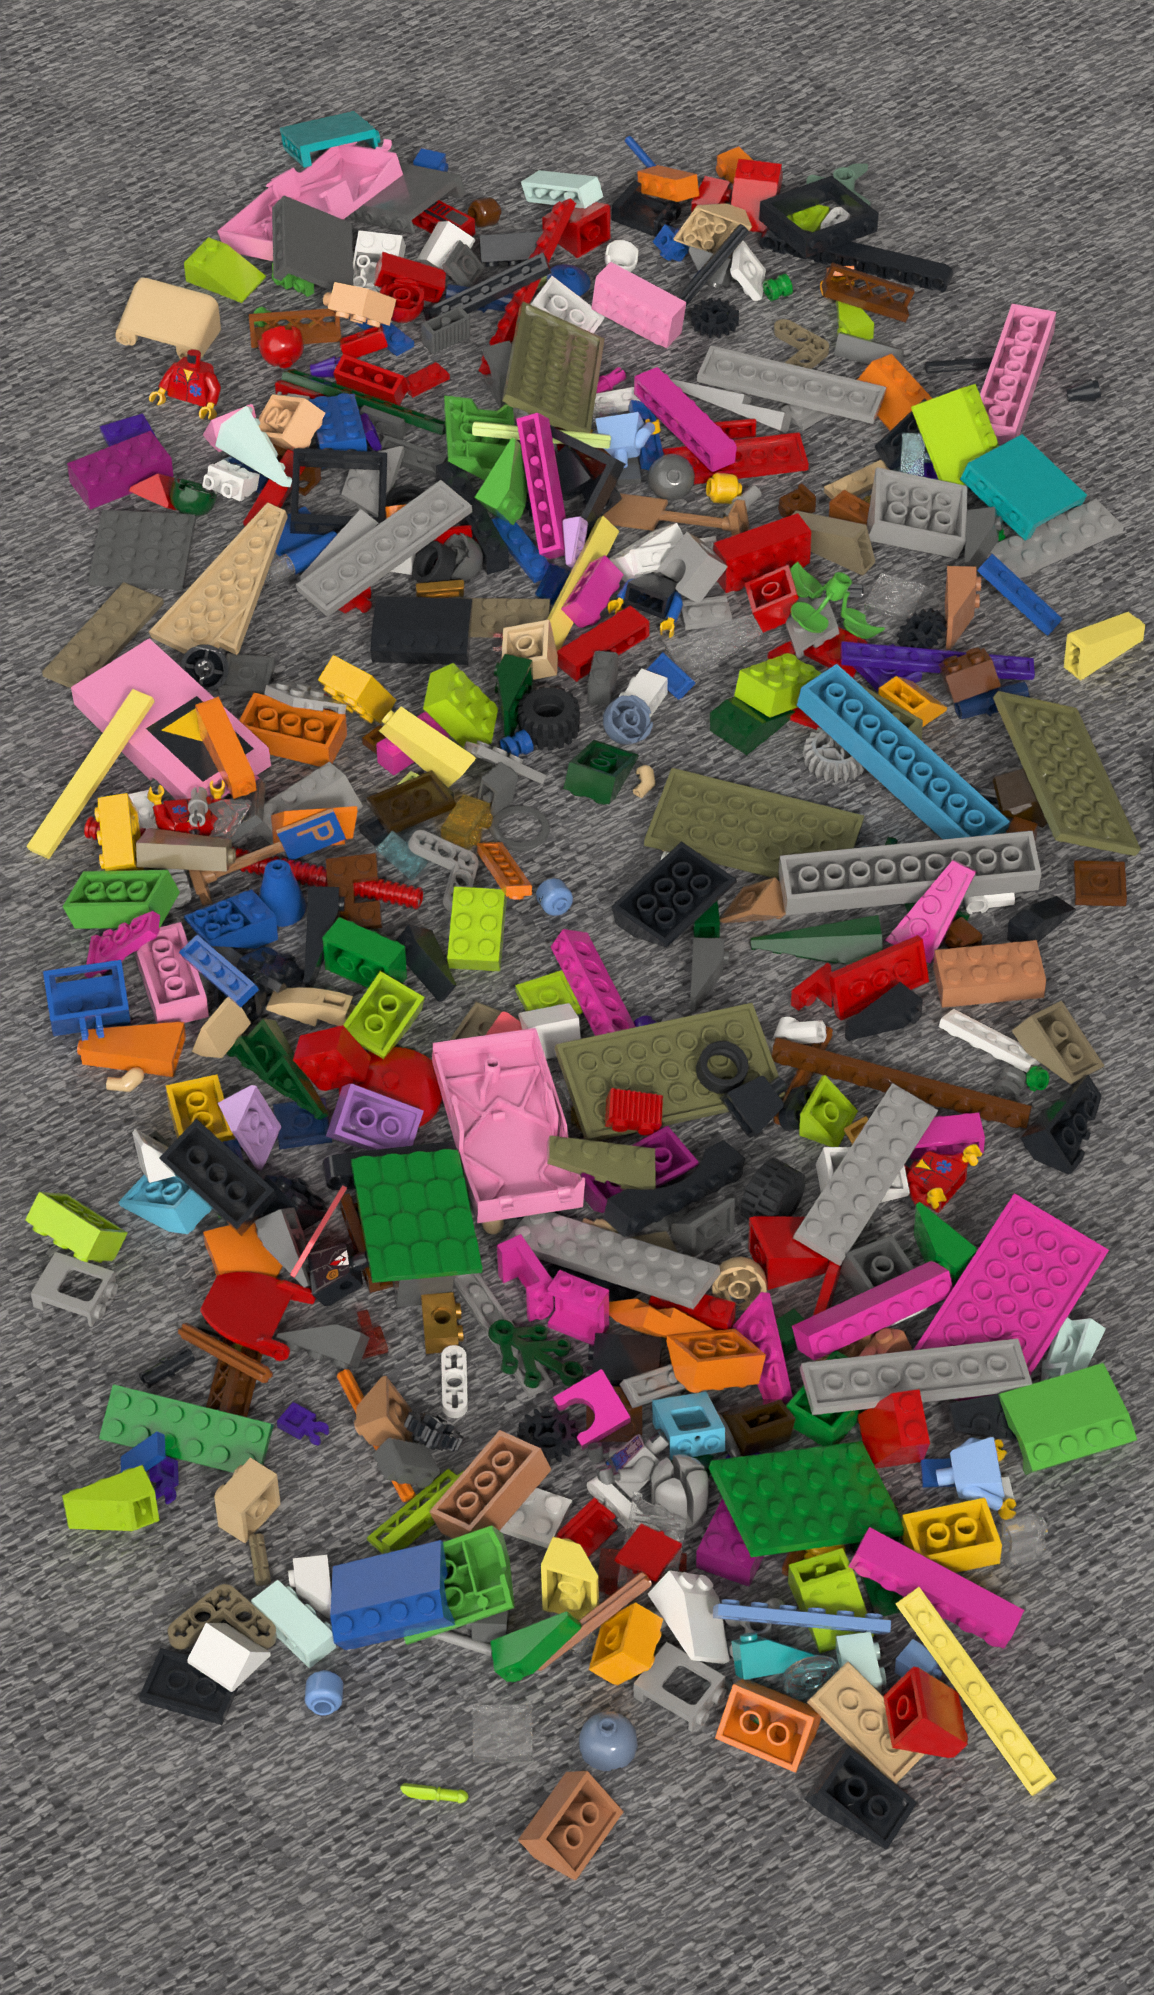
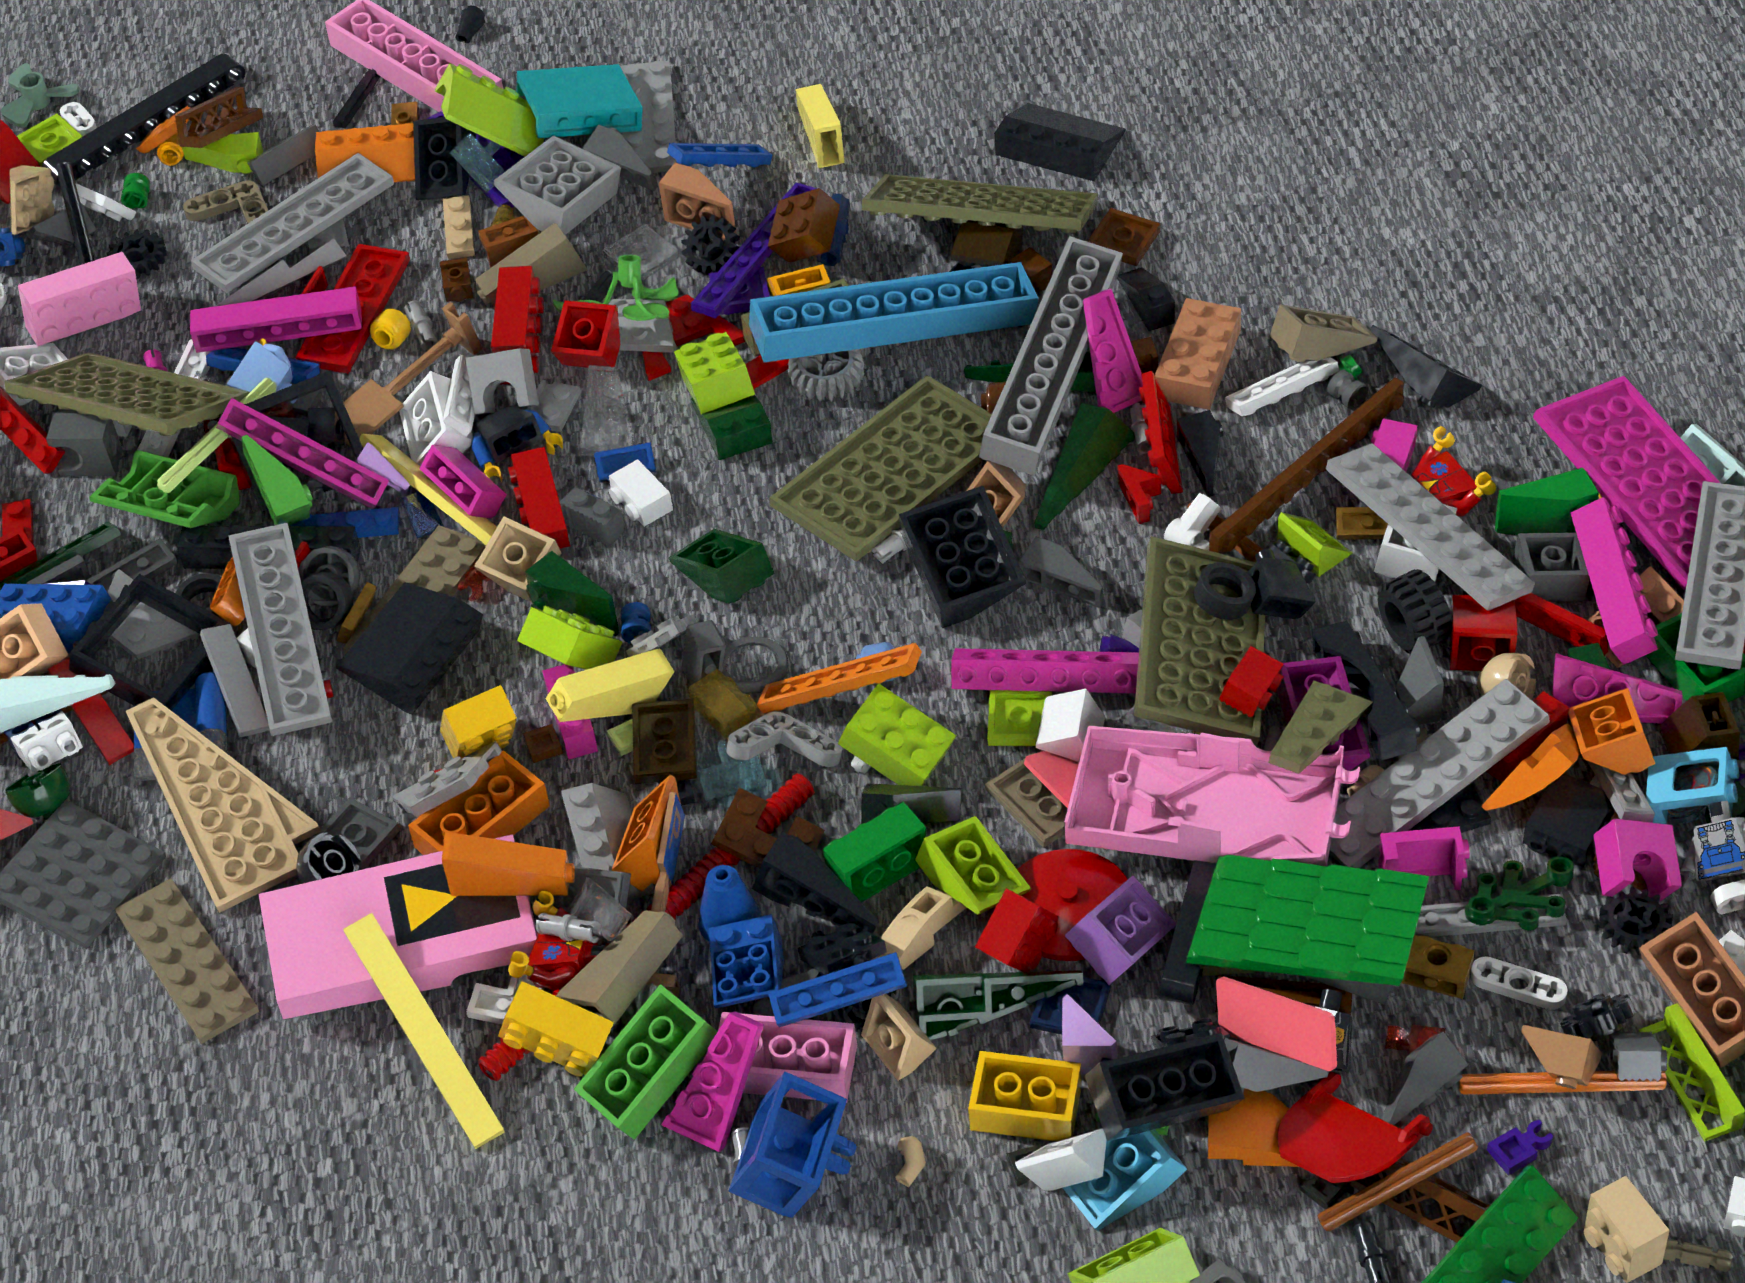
camera: 60 degrees left, 0 degrees up
orange slope [77,1022,186,1077] -> none
black tyre [518,686,580,751] -> none
dark pink panel [548,1270,609,1344] -> none
sand blue cylinder [603,695,653,745] -> none
tan arm [633,765,656,798] -> none
dark grey cylinder [648,454,695,501] -> none
black window [759,176,879,258] -> none

